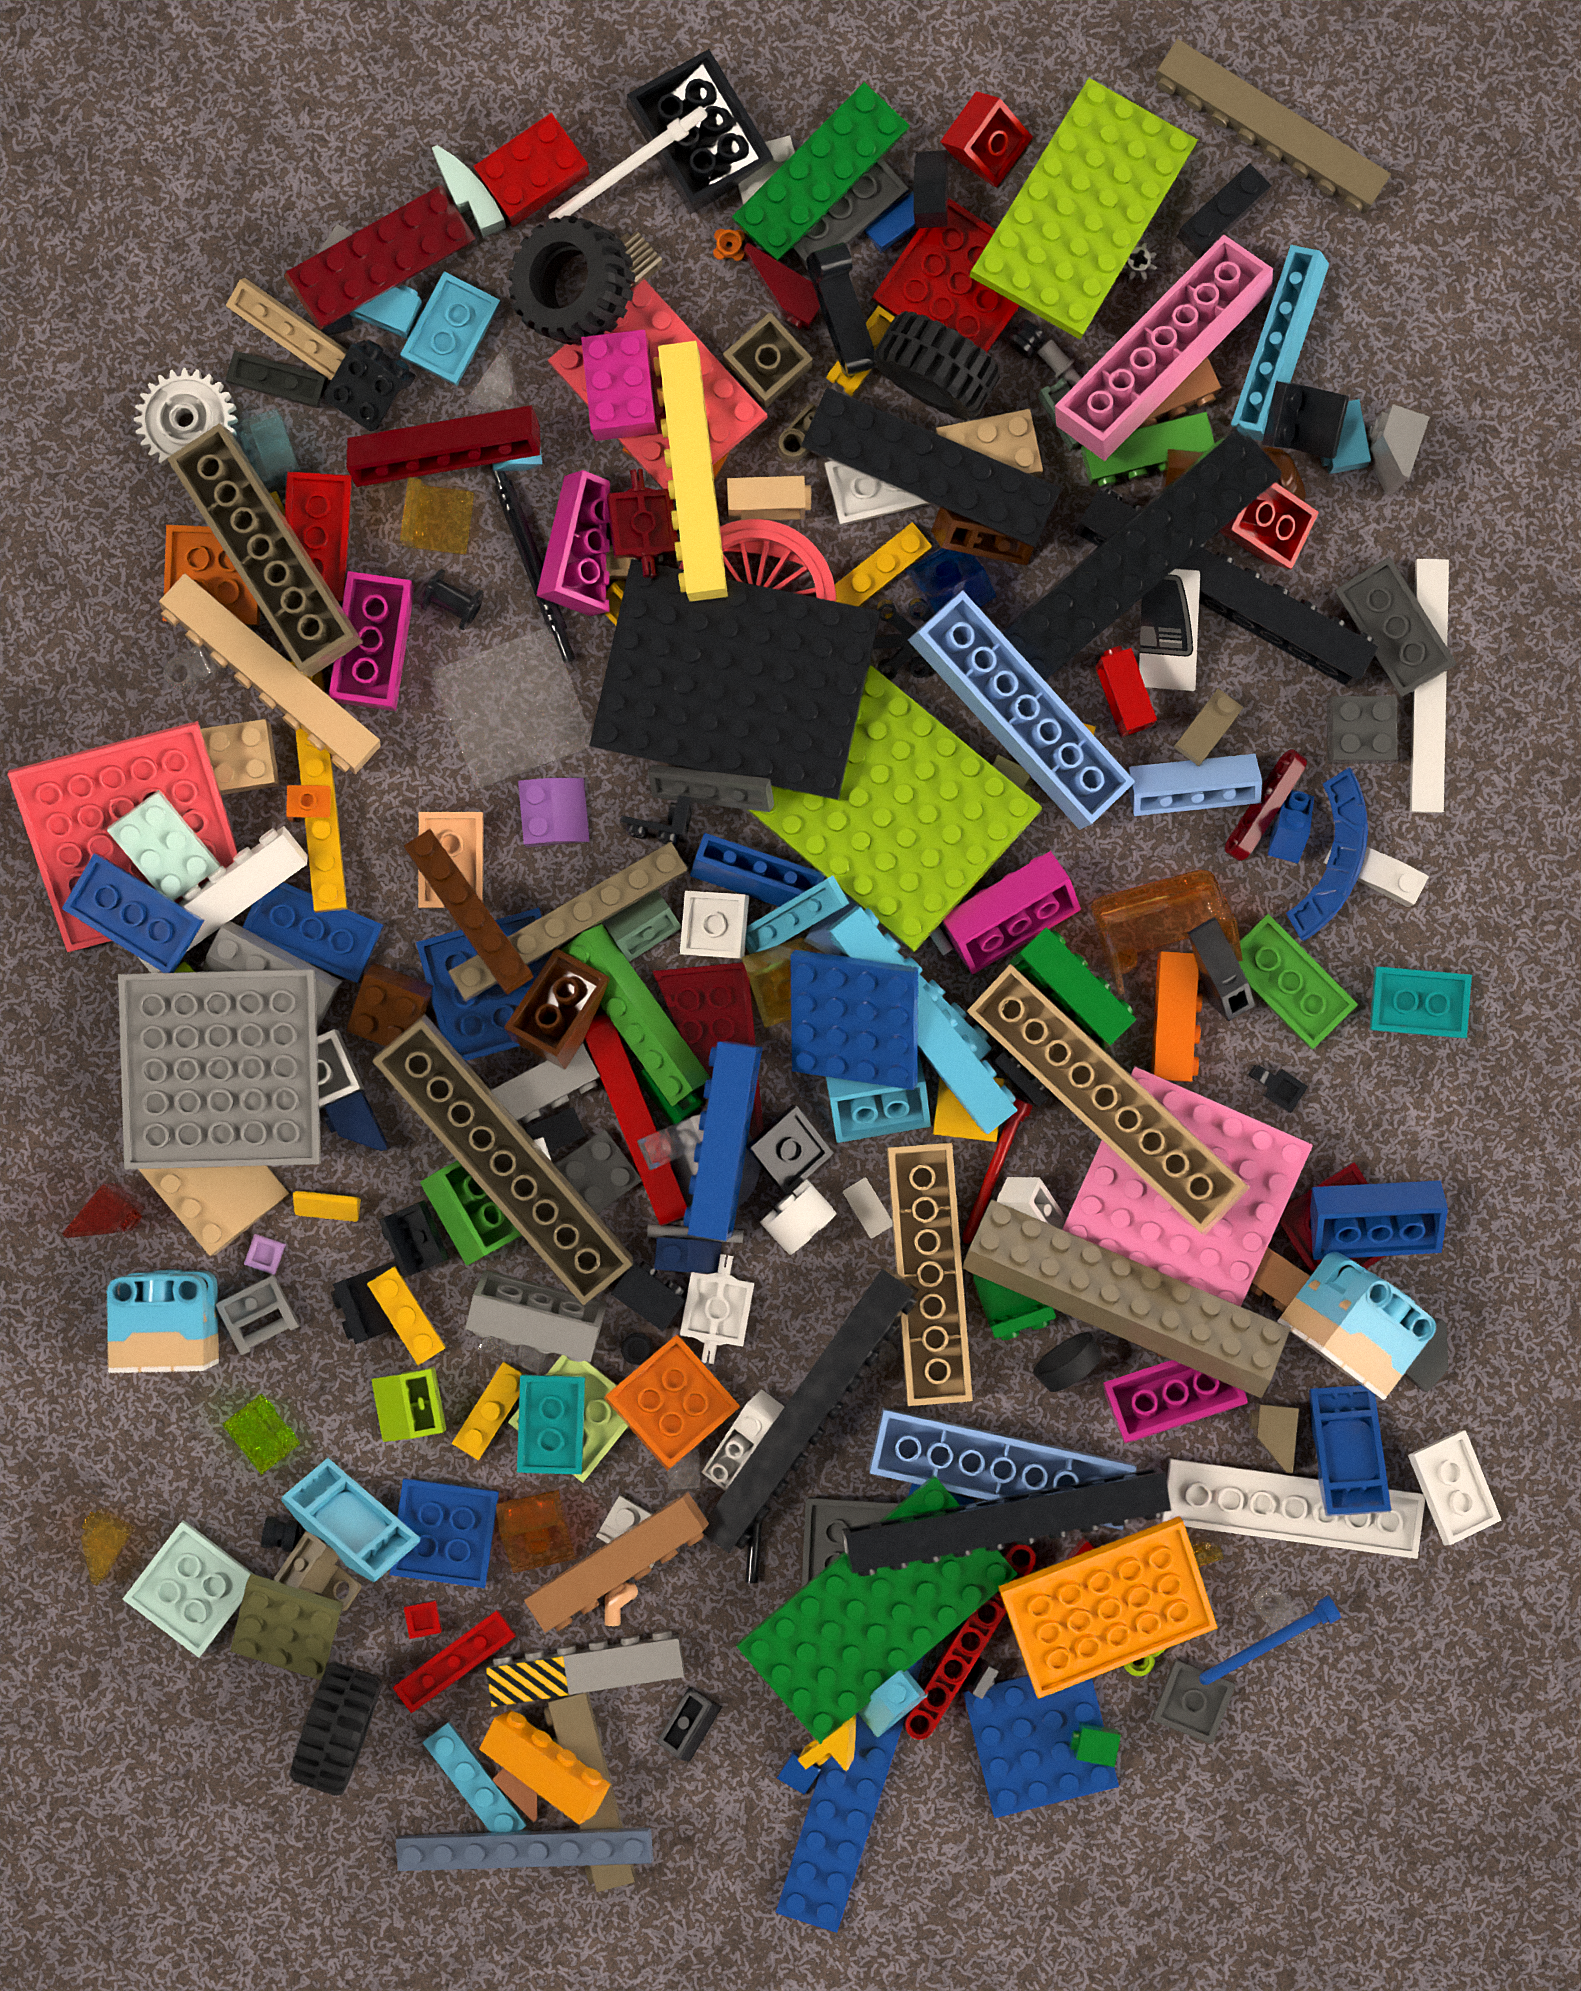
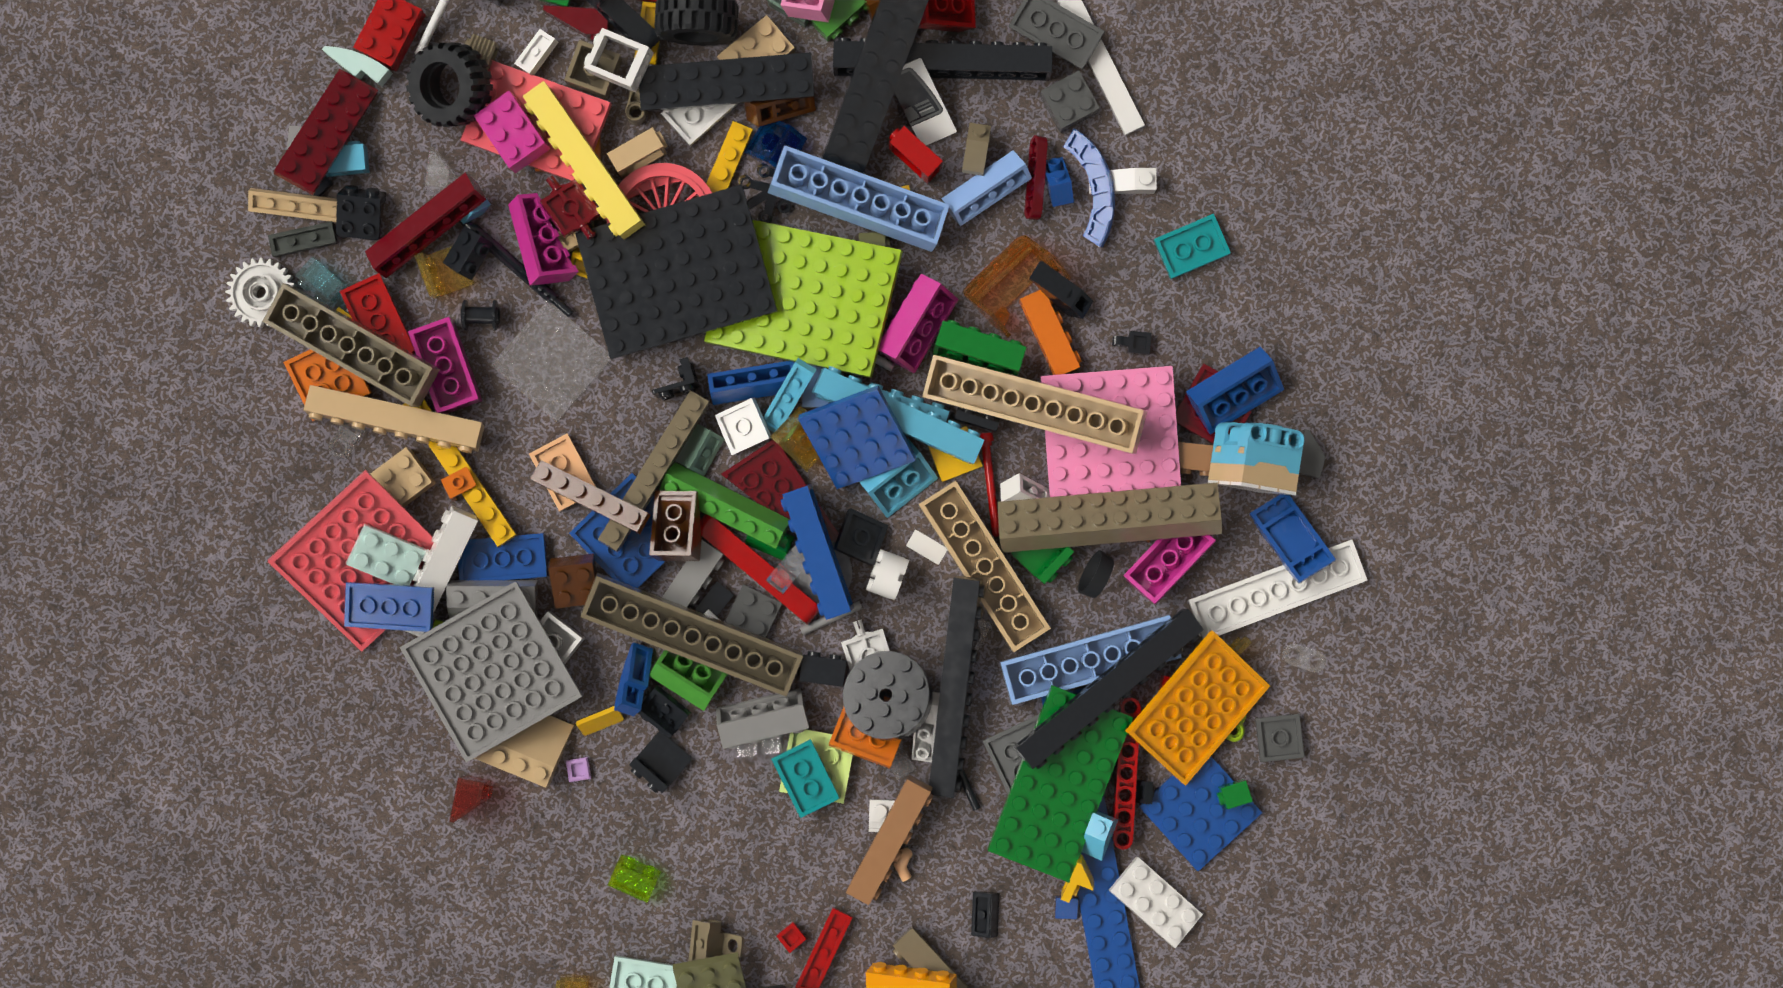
camera: 20 degrees left, 0 degrees up
medium azure piece [107,1269,219,1373] -> none
light grey plate [215,1275,300,1355] -> none
black wheel [261,1516,300,1553] -> none
medium azure slope [281,1458,420,1582] -> none
dark blue slope [324,1090,390,1151] -> none
yellow plate [367,1266,446,1365] -> none
lime slope [371,1366,447,1442] -> none
blue plate [389,1478,499,1588] -> none
medium azure plate [400,271,501,386] -> none
yellow plate [451,1361,524,1461] -> none
light grey brick [486,1630,685,1707] -> none
clear orange slope [496,1490,576,1573] -> none
medium lavender slope [518,778,590,848] -> none
black plate [621,1333,653,1365] -> none
dark grey plate [648,765,774,812] -> none
dark blue slope [654,1237,722,1273] -> none
orange plate [713,229,745,261] -> none
blue piece [1199,1595,1341,1685] -> none
bright green plate [1232,914,1358,1050] -> none
dark tan slope [1249,1402,1299,1473] -> none
white plate [1408,1430,1501,1545] -> none
none -> black bracket [443,226,493,280]
none -> white plate [514,29,559,76]
none -> white window [584,28,654,93]
none -> blue slope [614,642,653,716]
none -> piece [843,651,933,741]
none -> white plate [1109,857,1203,948]

